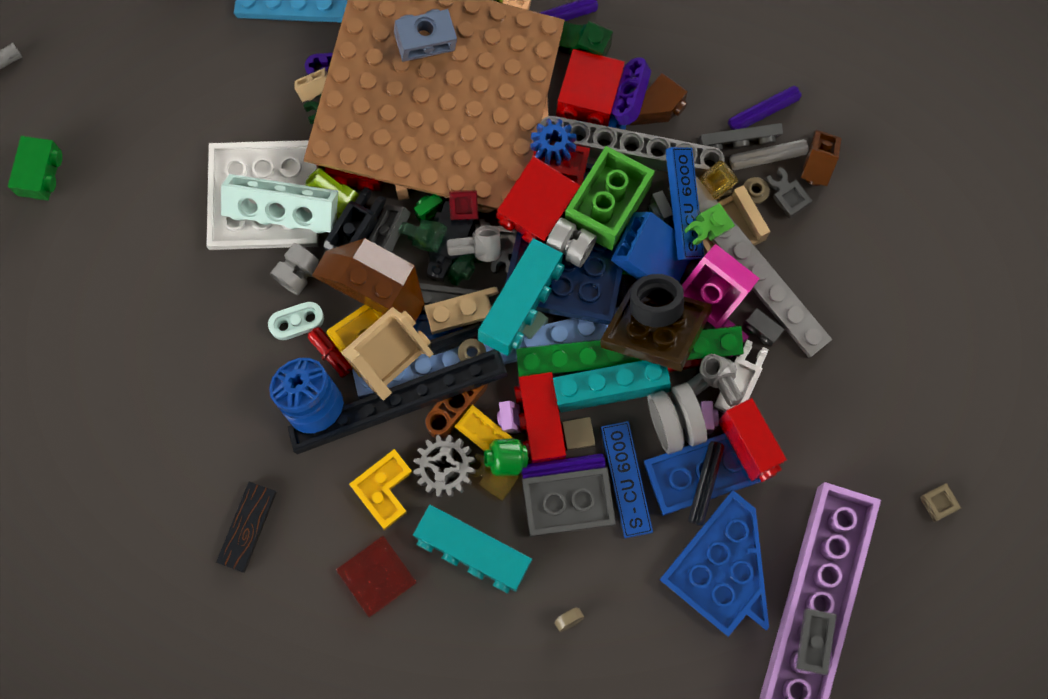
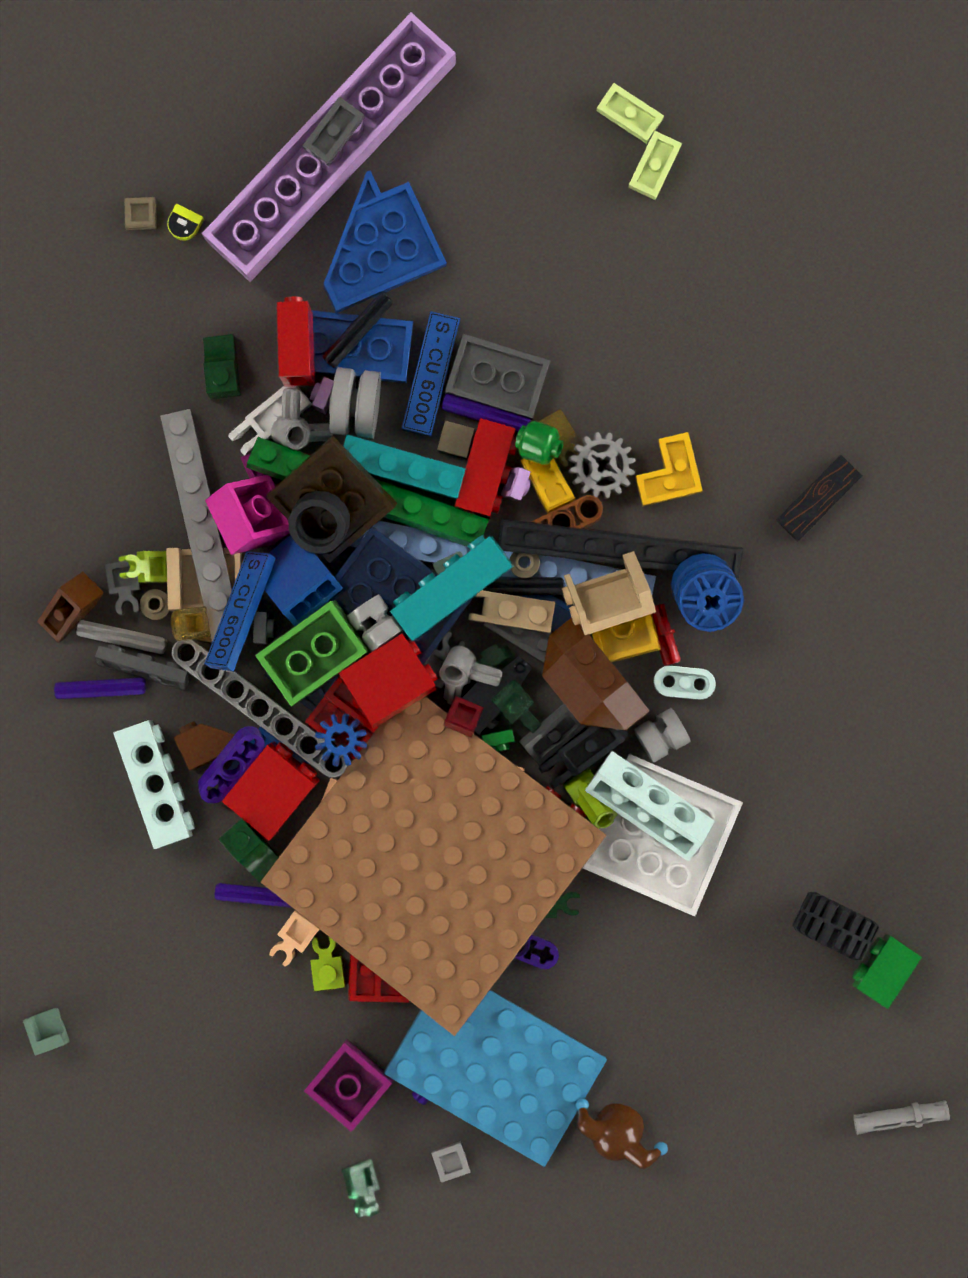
camera: 150 degrees left, 10 degrees up
tan piece [295,68,327,102] -> none
clear red plate [336,536,417,618] -> none
sand blue brick [394,9,457,62] -> none
teal brick [413,504,532,594] -> none
dark tan tile [555,607,585,632] -> none
bright green plate [684,203,735,245] -> none
dark grey piece [744,308,785,346] -> none
none -> light aqua brick [113,720,195,849]
none -> lime plate [119,551,167,583]
none -> tile [168,203,204,241]
none -> dark green arch [203,334,241,399]
none -> black tyre [792,892,879,961]

